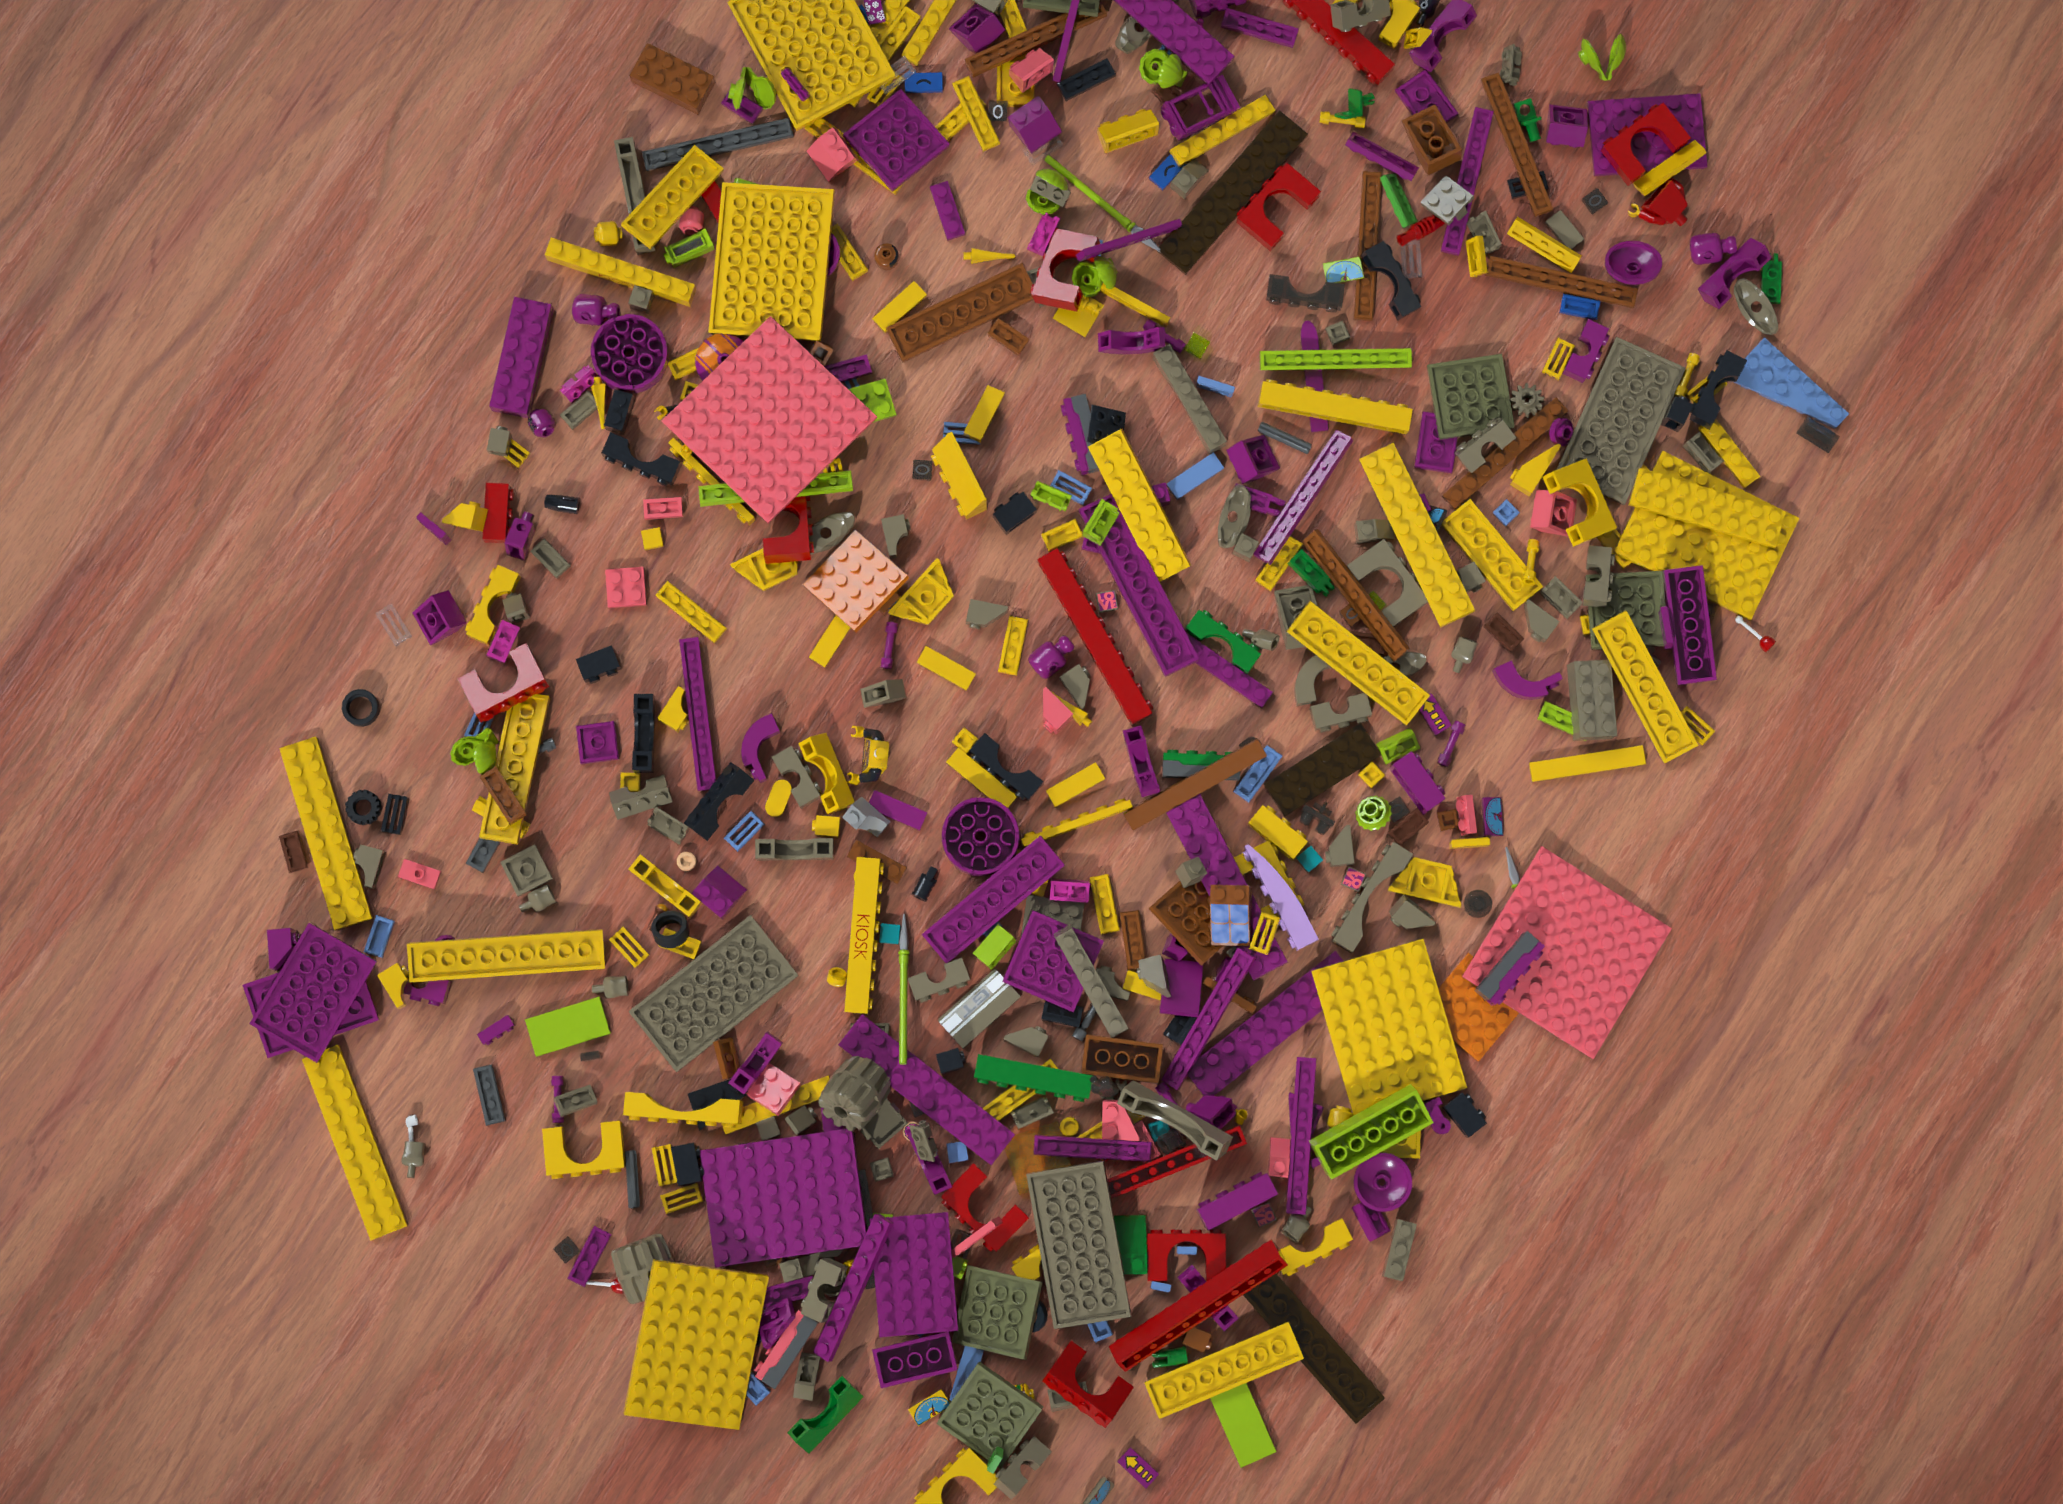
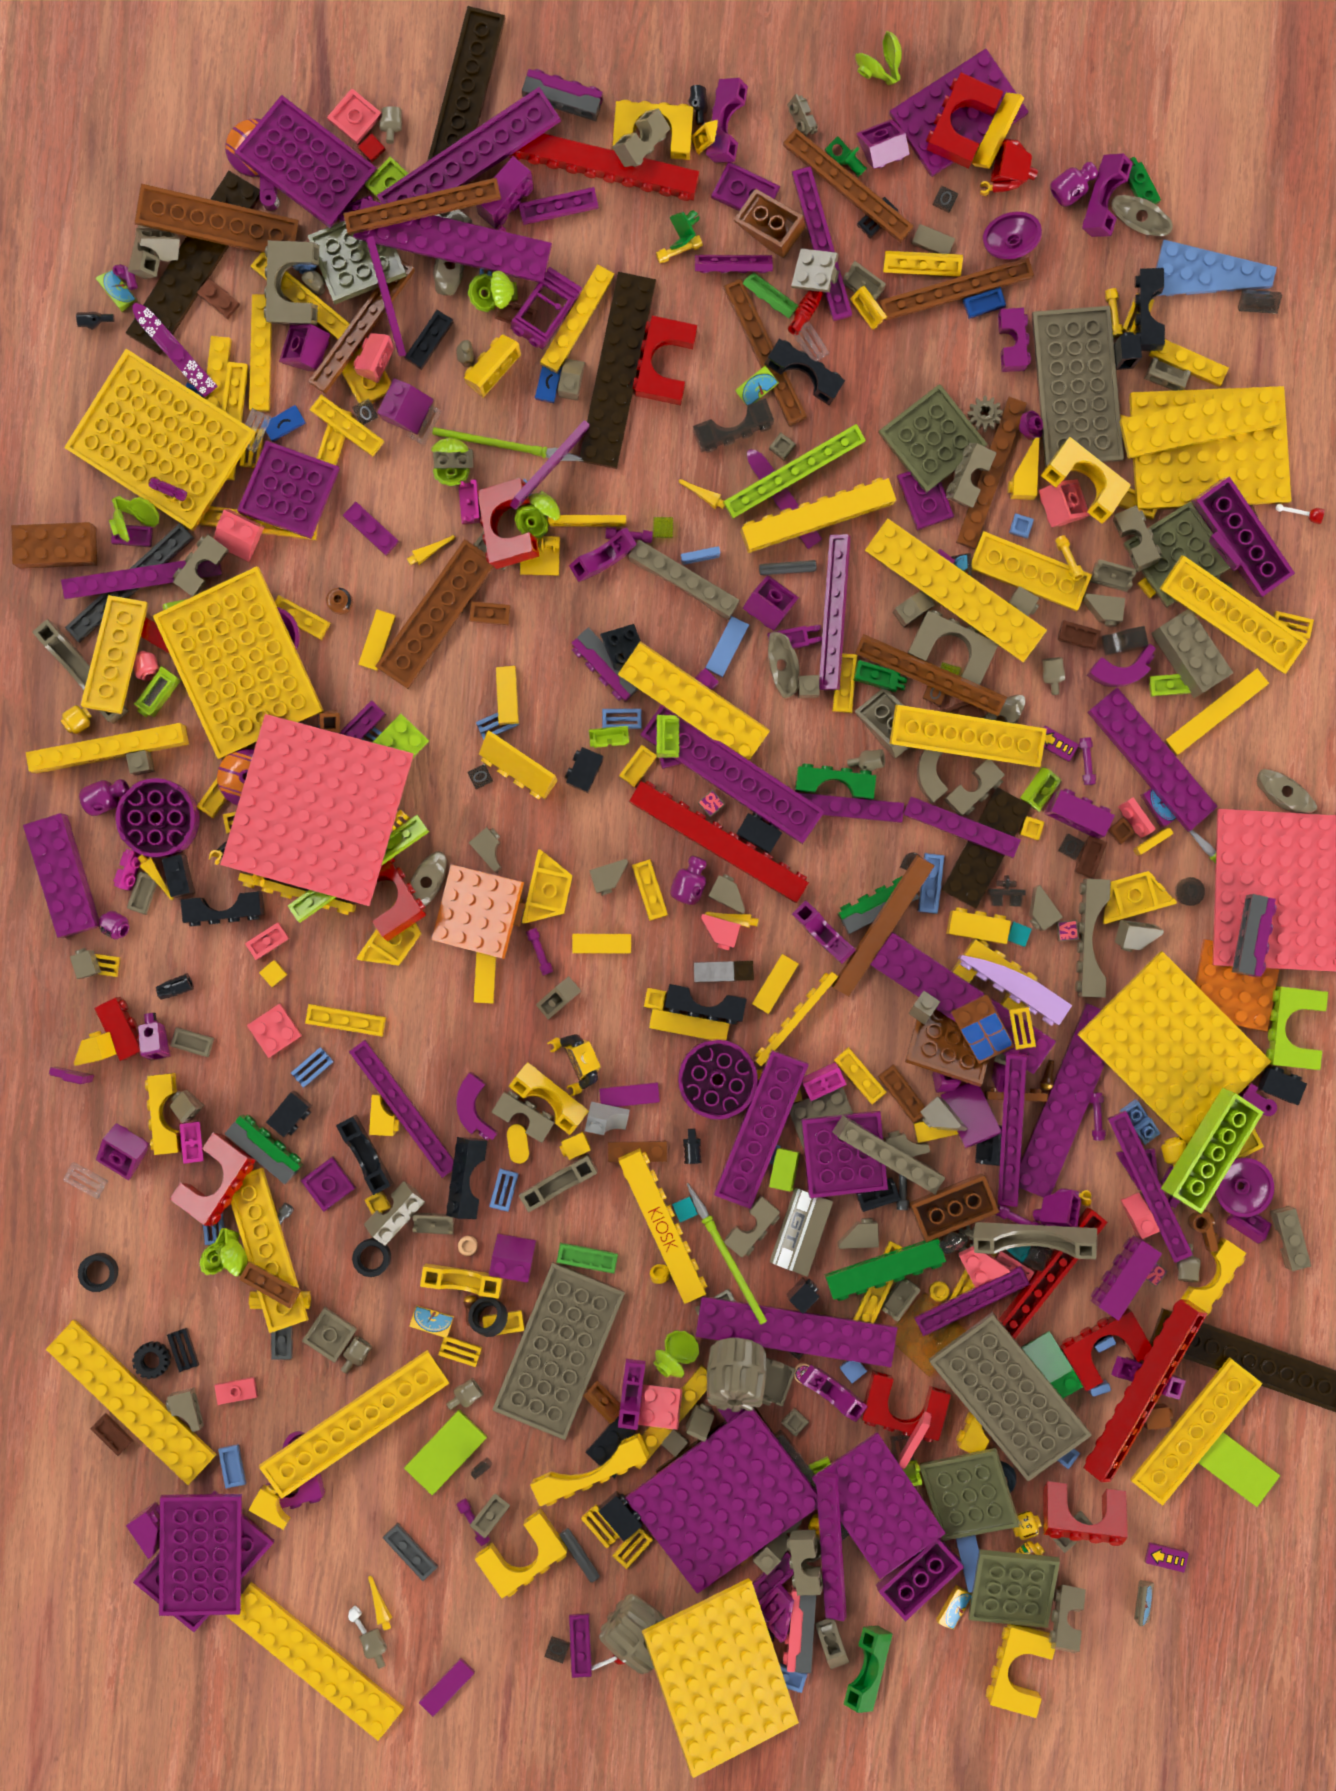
camera: 30 degrees left, 5 degrees up
magenta piece [477,1015,516,1046] -> none
dark tan hinge [909,1120,938,1162] -> none
bright green tile [987,1446,1004,1474] -> none
green hinge [1151,1346,1188,1368] -> none
lime piece [1355,795,1392,831] -> none
yellow tile [1542,338,1575,380] -> none
none -> magenta plate [61,560,222,599]
none -> dark tan arch [173,535,229,596]
none -> piece [225,1114,303,1184]
none -> medium blue tile [291,1047,334,1088]
none -> black tyre [352,1238,391,1277]
none -> yellow piece [368,1576,393,1631]
none -> slope [409,1305,454,1338]
none -> magenta tile [419,1658,475,1717]
none -> dark tan piece [456,340,474,367]
none -> bright green plate [556,1242,618,1274]
none -> lime animal [653,1330,699,1378]
none -> yellow piece [679,479,725,509]
none -> slope [694,961,754,982]
none -> black brick [736,812,782,854]
none -> magenta plate [904,796,1021,858]
none -> yellow head [1012,1511,1042,1540]
none -> reddish brown piece [1040,1060,1054,1090]
none -> magenta plate [1087,687,1218,832]
none -> magenta bar [1090,1092,1106,1141]
none -> clear smoke arch [1101,626,1148,656]
none -> medium blue slope [1119,1099,1161,1145]
none -> dark orange plate [1188,1209,1220,1252]
none -> dark tan piece [1257,769,1317,814]
none -> lime arch [1266,986,1328,1070]

